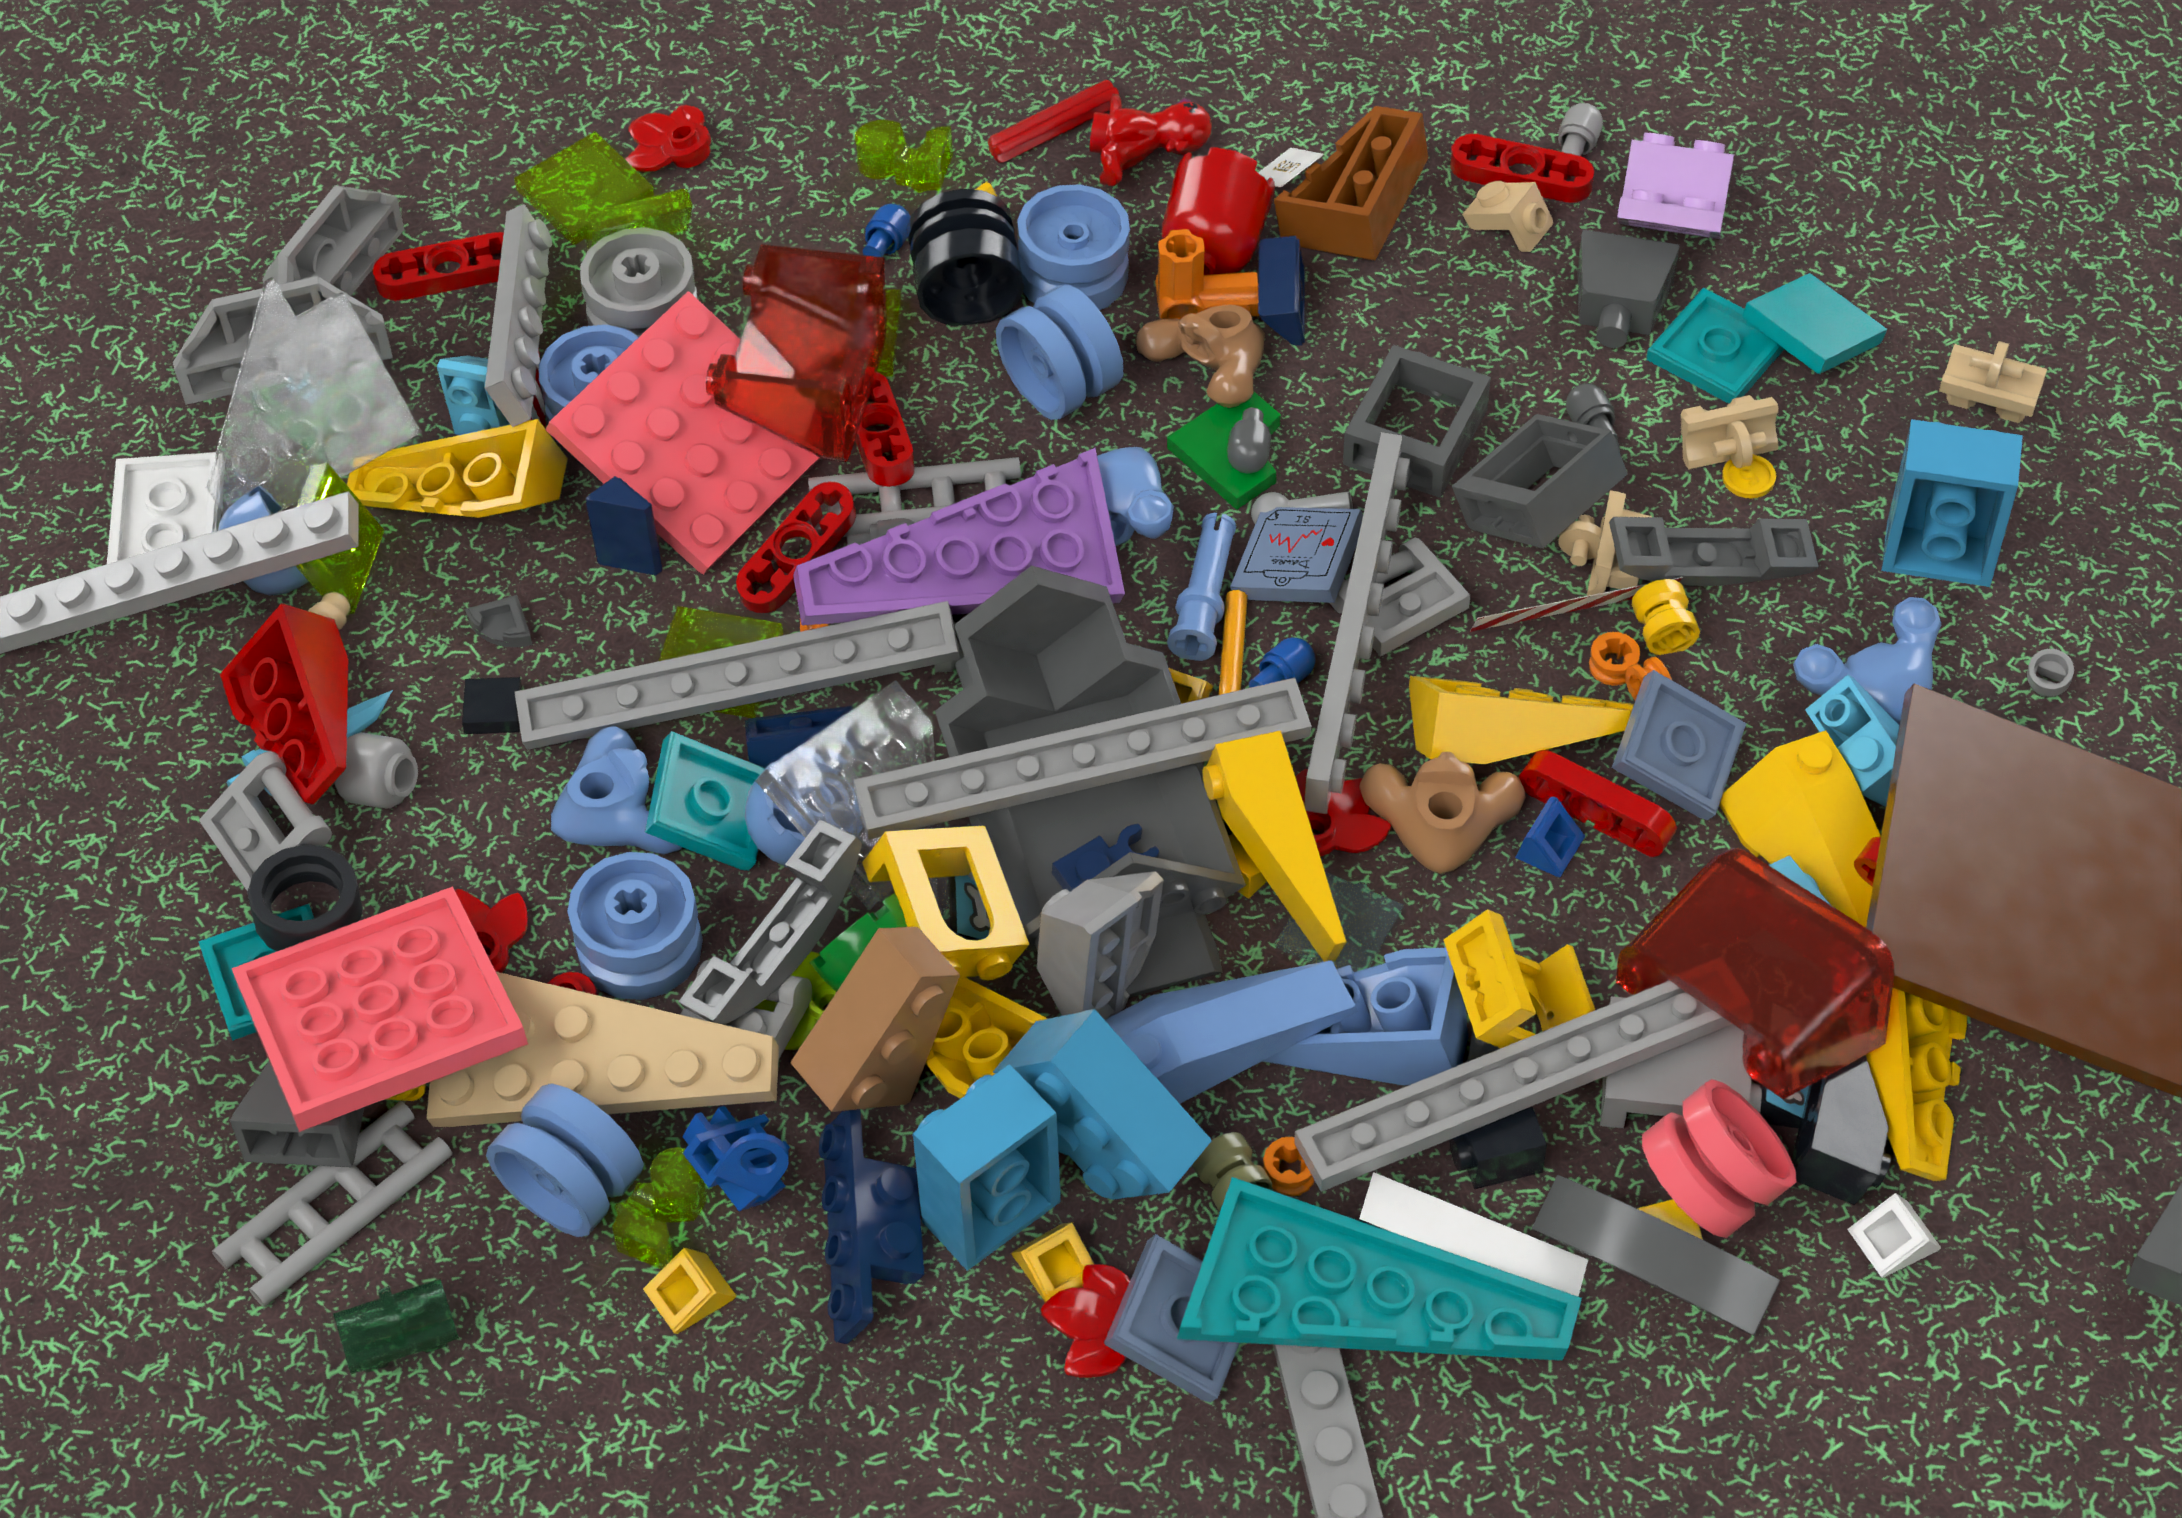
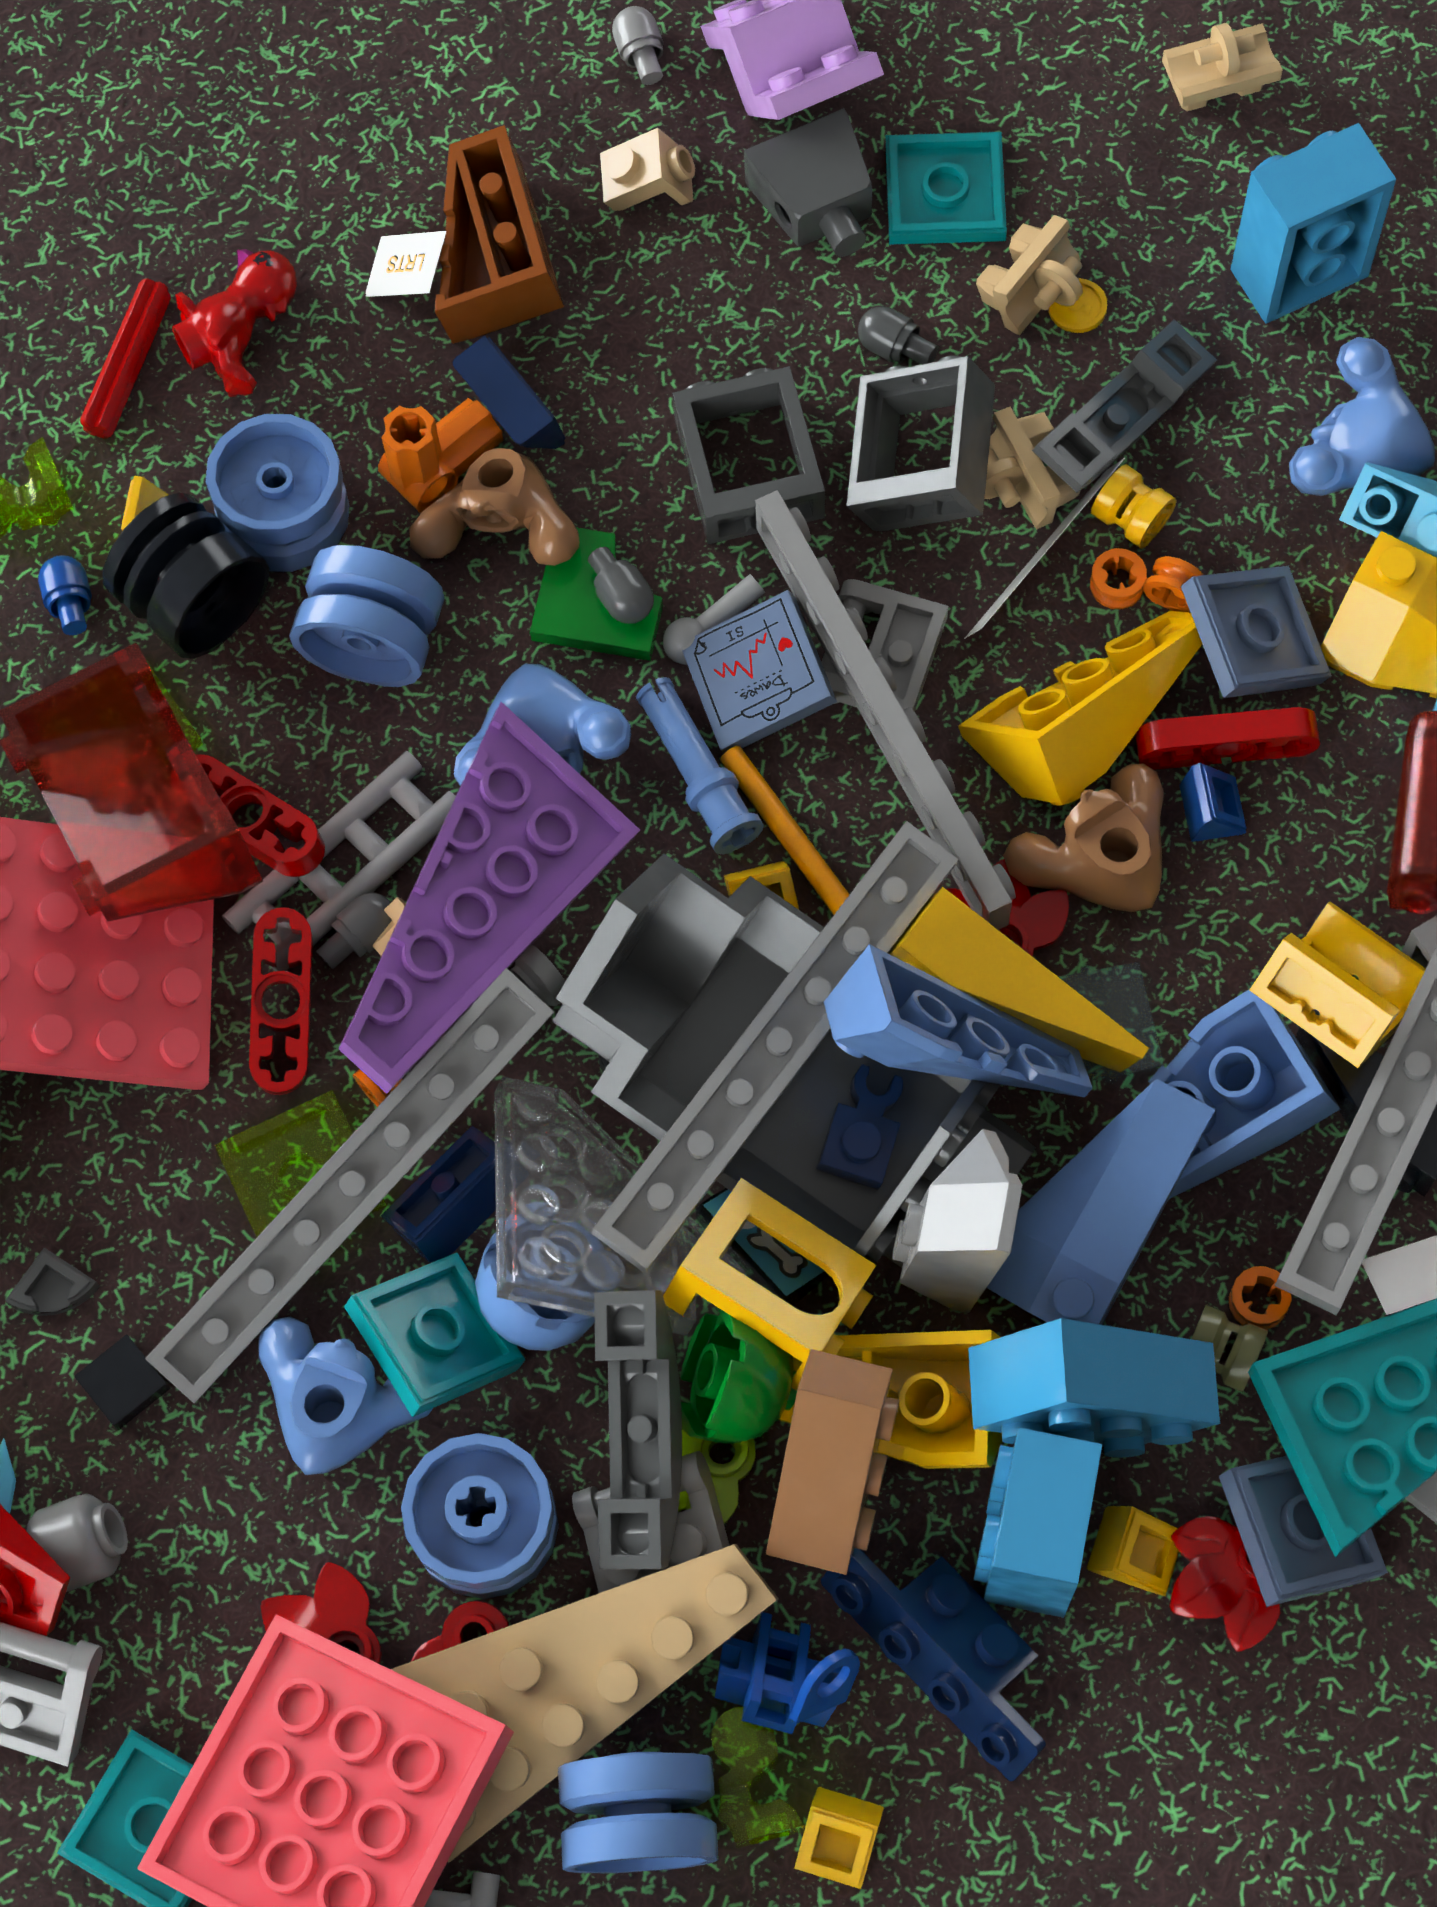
camera: 35 degrees left, 15 degrees up
black tyre [247,845,363,951] -> none
dark blue slope [586,476,662,576] -> none
red cylinder [1162,147,1275,275] -> none
blue cylinder [1249,637,1316,688] -> none
red beam [1450,134,1594,203] -> none
teal tile [1742,273,1887,374] -> none
none -> medium blue wedge [824,944,1093,1097]

